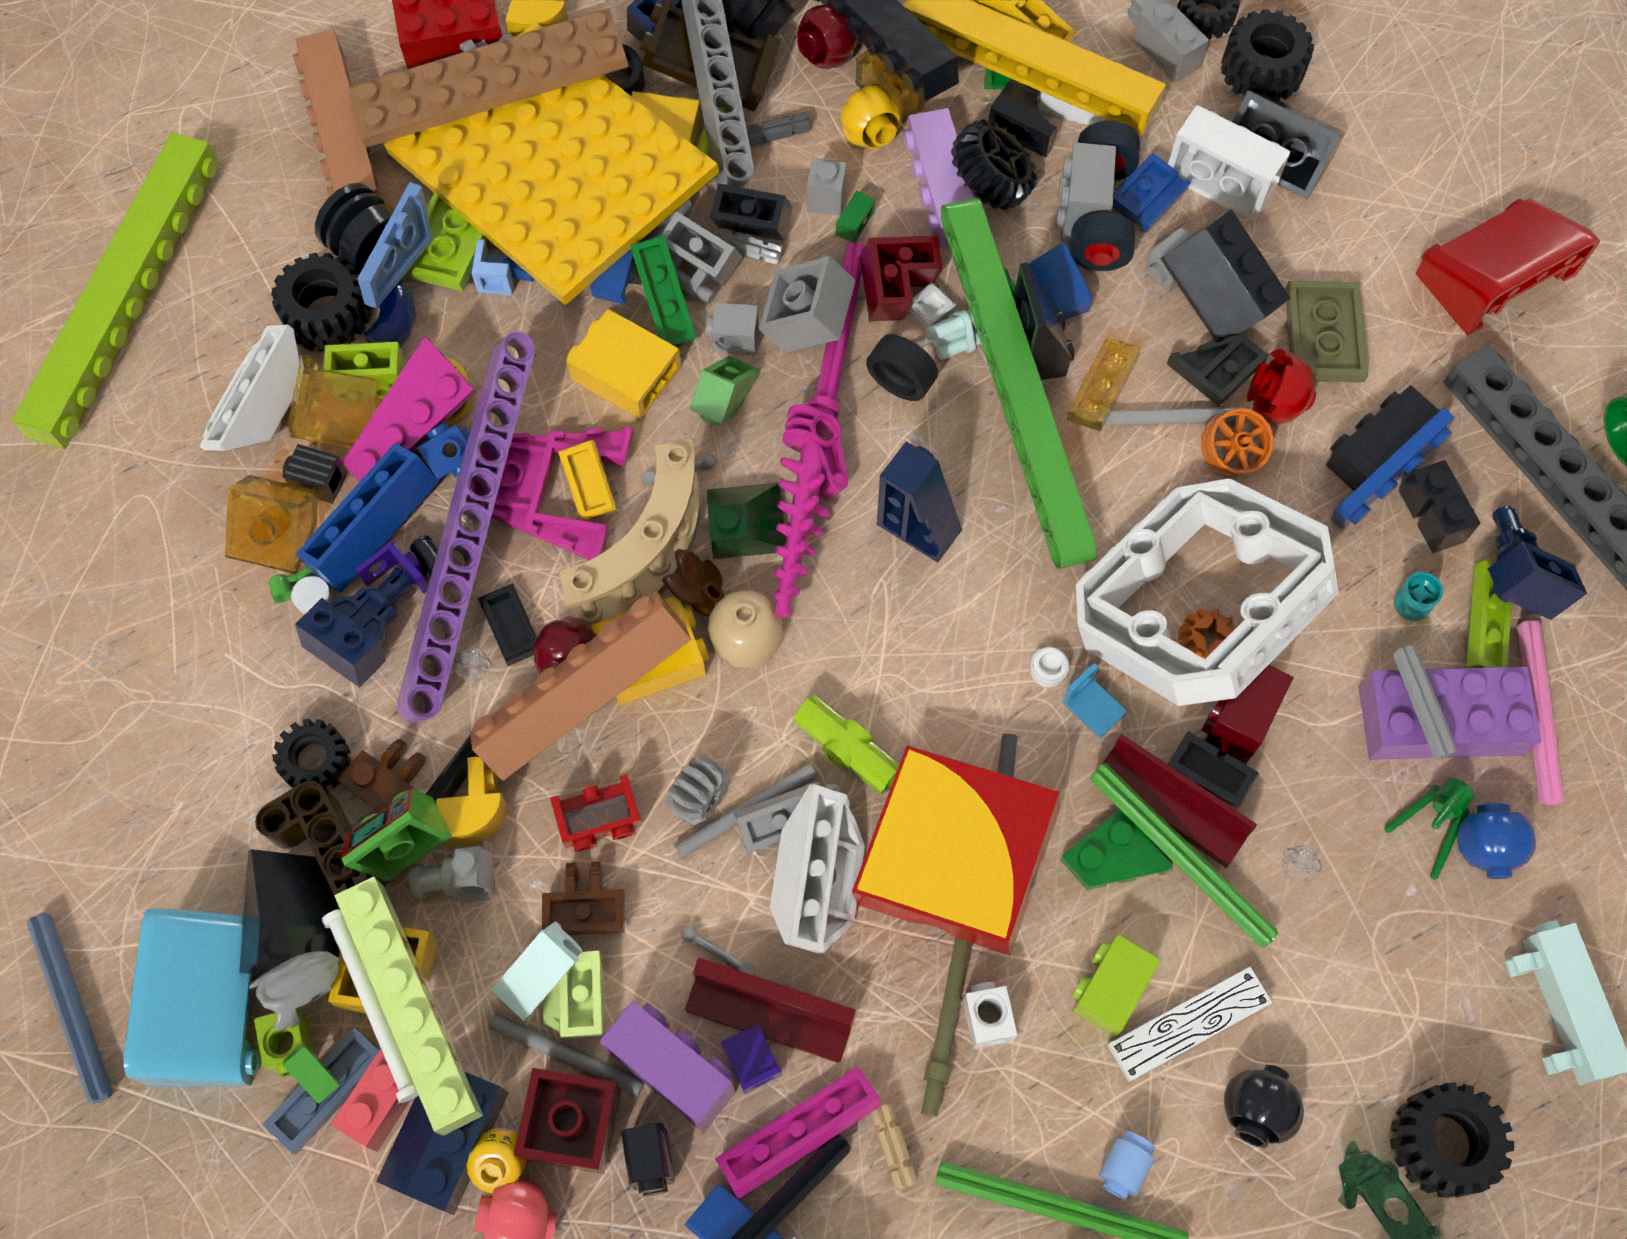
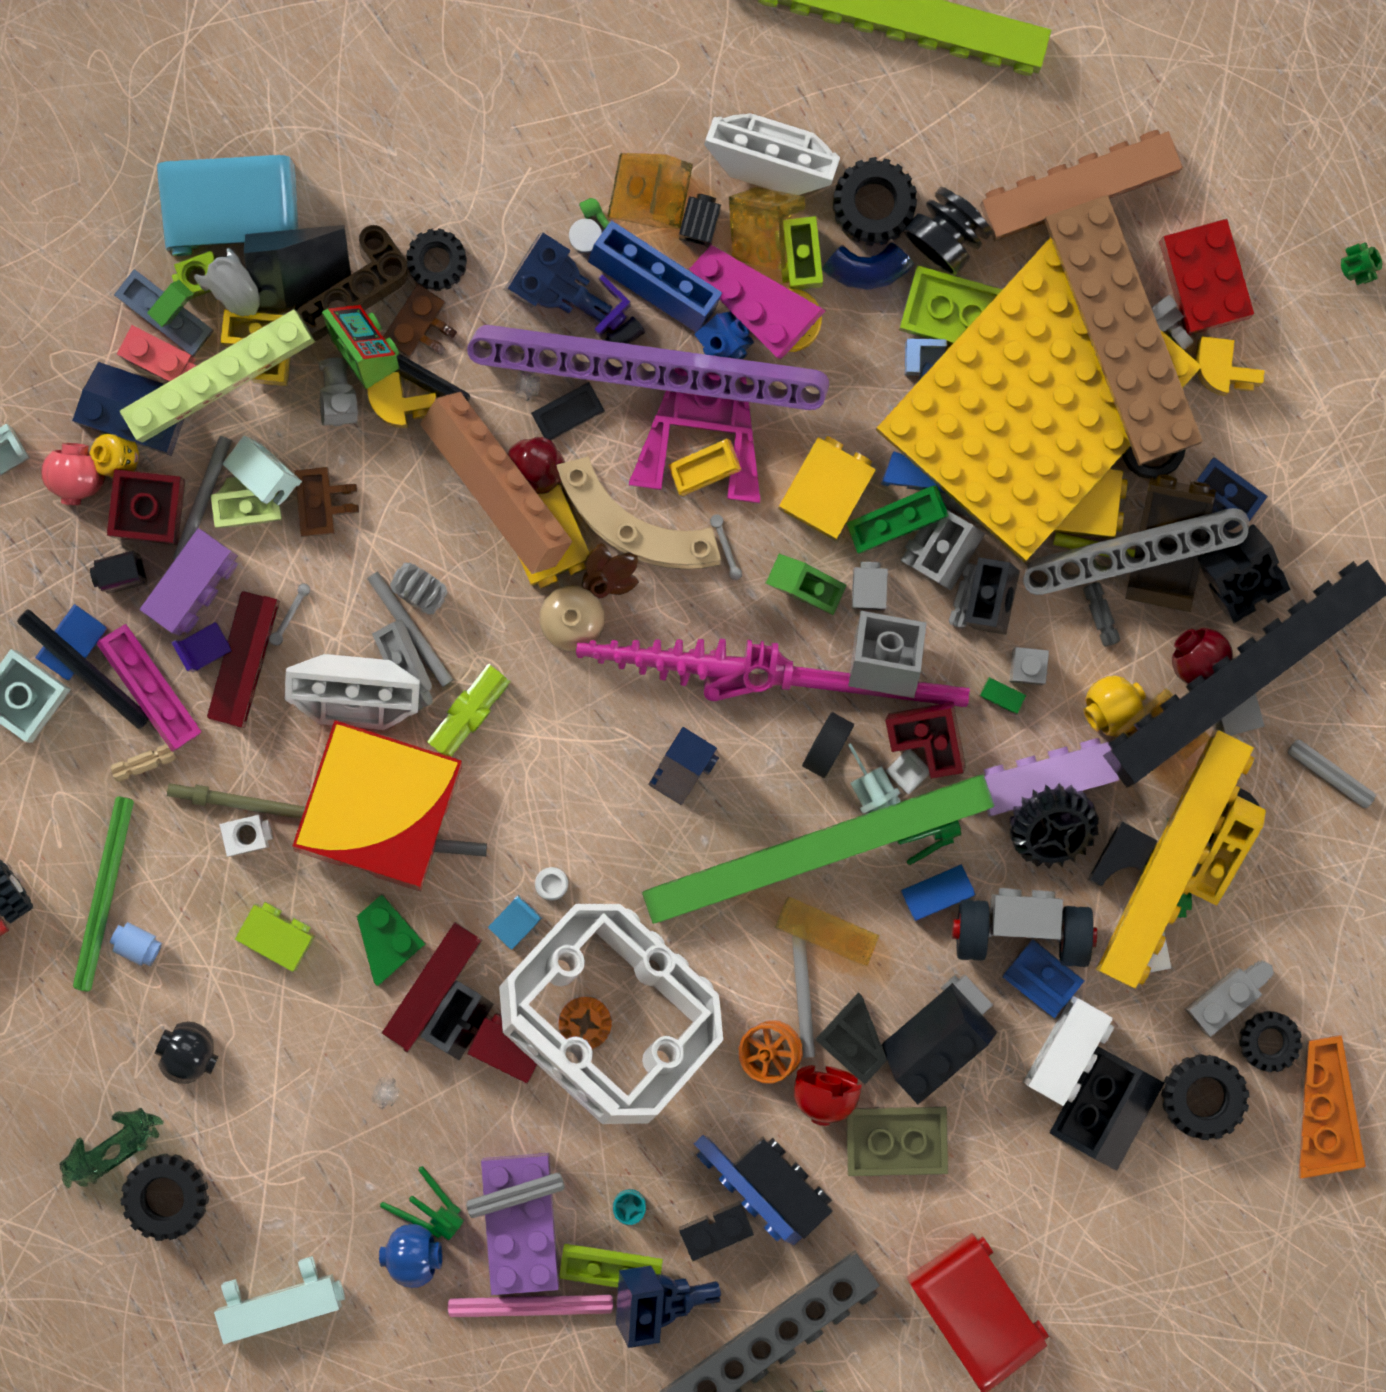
camera: 85 degrees right, 20 degrees up
sand blue axle [27,913,113,1104] -> none
white bar [322,909,419,1103] -> none
medium blue wing [358,182,434,308] -> none
red window [550,775,642,852] -> none
dark green slope [707,482,786,559] -> none
black slope [1013,262,1074,380] -> none
bright green axle [1090,763,1278,947] -> none
white tile [1107,967,1272,1083] -> none

